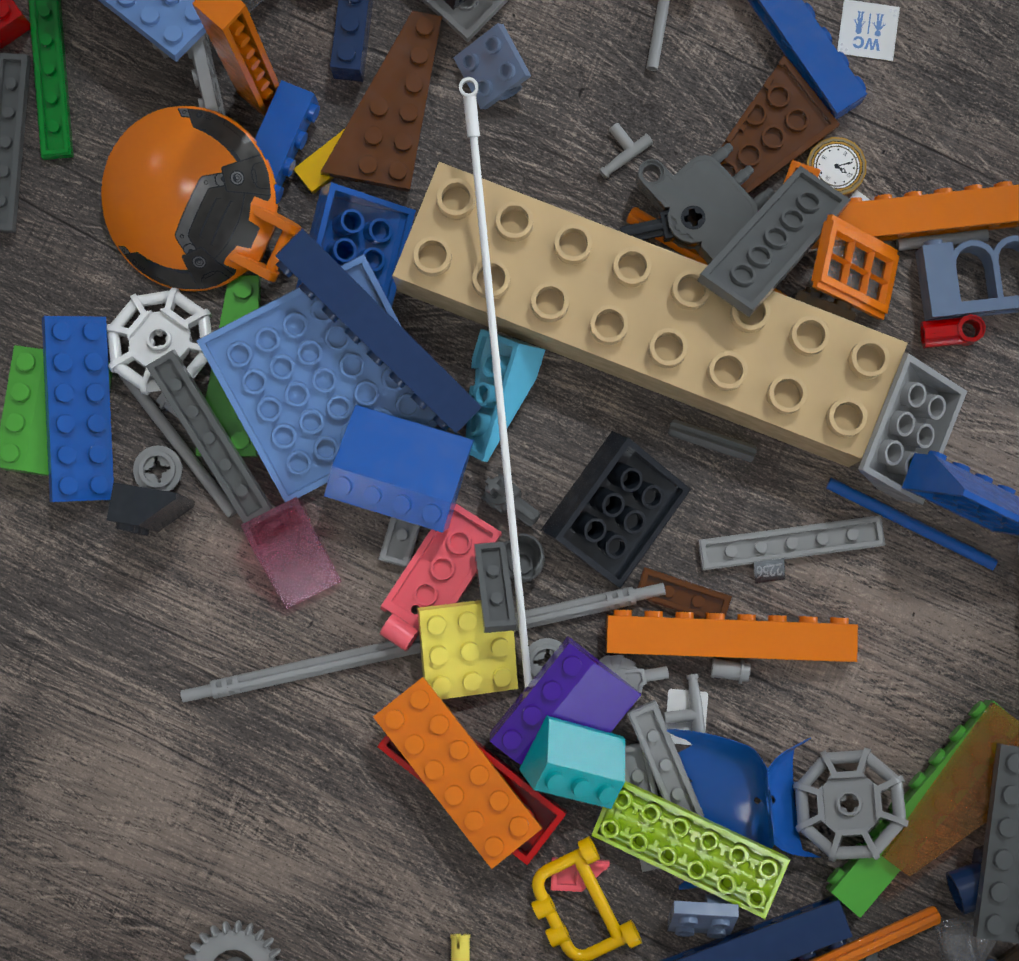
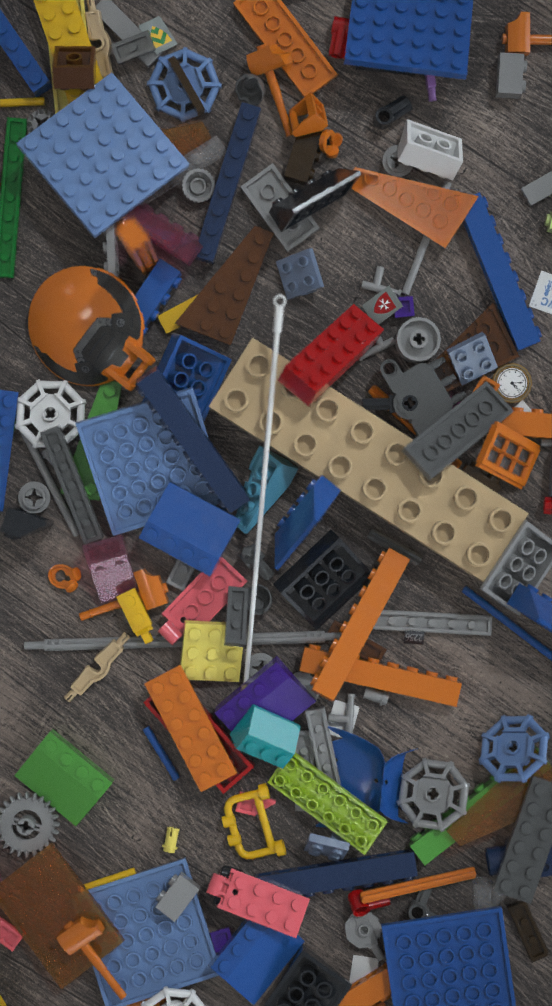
camera: 10 degrees right, 5 degrees up
none -> bright green slope [14,729,114,826]
none -> orange piece [48,564,81,593]
none -> tan piece [64,632,130,702]
none -> orange piece [79,568,169,621]
none -> yellow hinge [116,588,154,644]
none -> clear pink slope [121,203,203,266]
none -> blue bar [143,726,180,781]
none -> blue slope [275,475,341,570]
none -> red brick [277,304,384,407]
none -> orange brick [310,548,410,702]
none -> light grey piece [361,266,402,297]
none -> light grey sticker [362,285,403,325]
none -> dark purple plate [394,296,415,319]
none -> light grey wheel [395,317,441,364]
none -> sand blue plate [447,332,498,385]
none -> medium blue plate [478,714,550,783]

